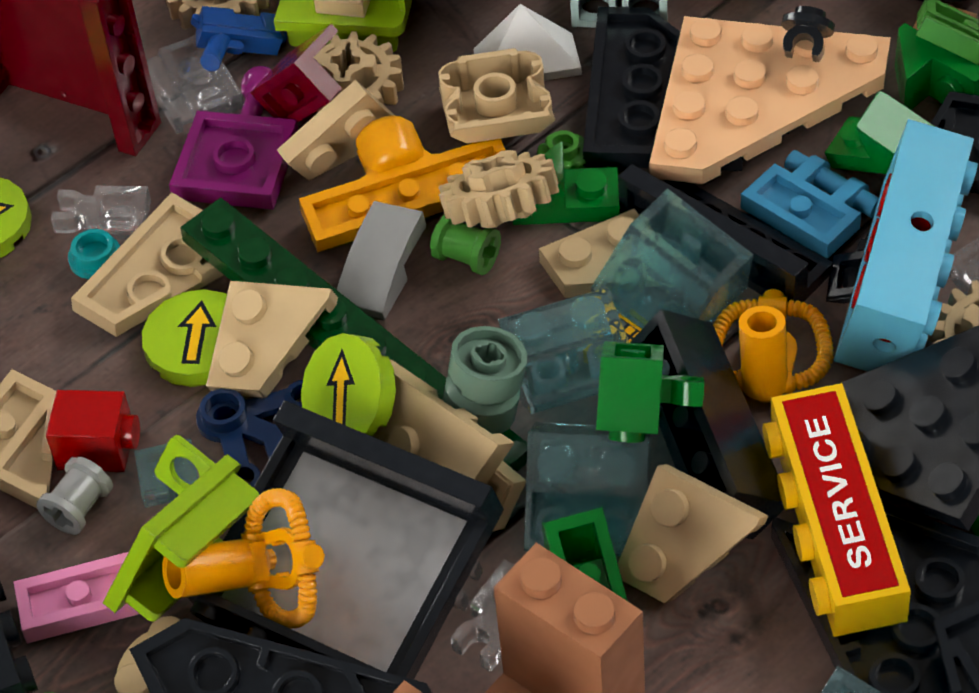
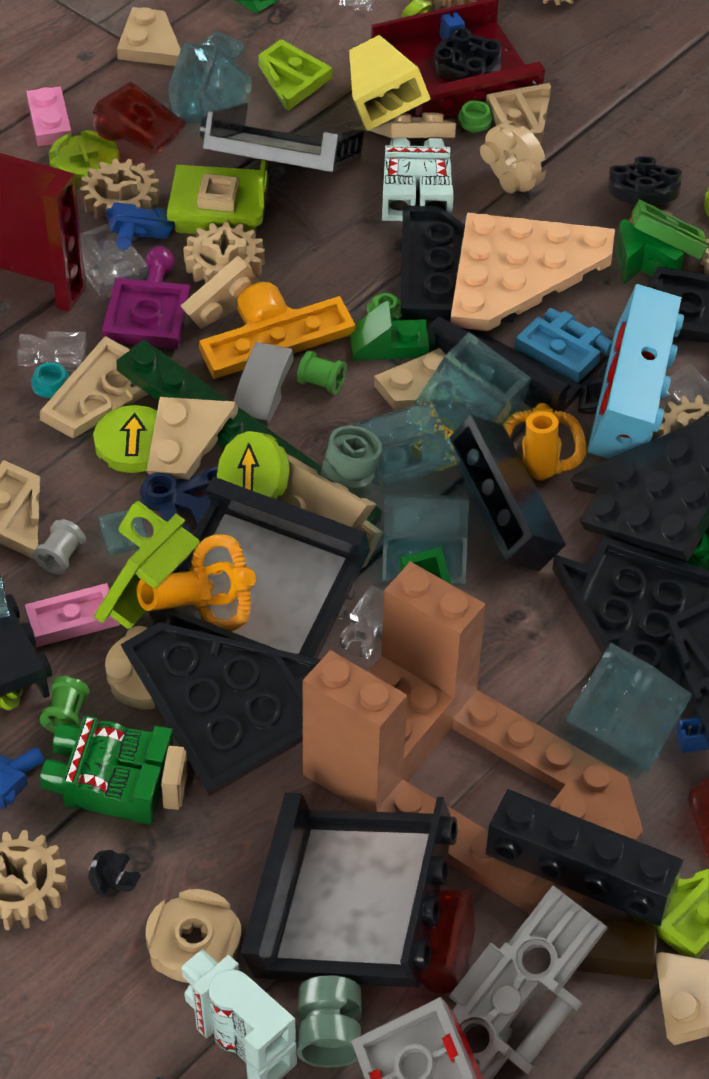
camera: 10 degrees left, 0 degrees up
red brick [45,390,140,472] -> none
dark red panel [250,23,342,123] -> none
tan slope [438,48,555,144] -> none
tan gear [439,150,559,228] -> none
white slope [474,4,582,81] -> none
green brick [596,341,704,443] -> none
tan wing [618,464,768,603] -> none
brick [762,383,911,637] -> none
black plate [781,6,835,62] -> none
green slope [825,91,935,174] -> none

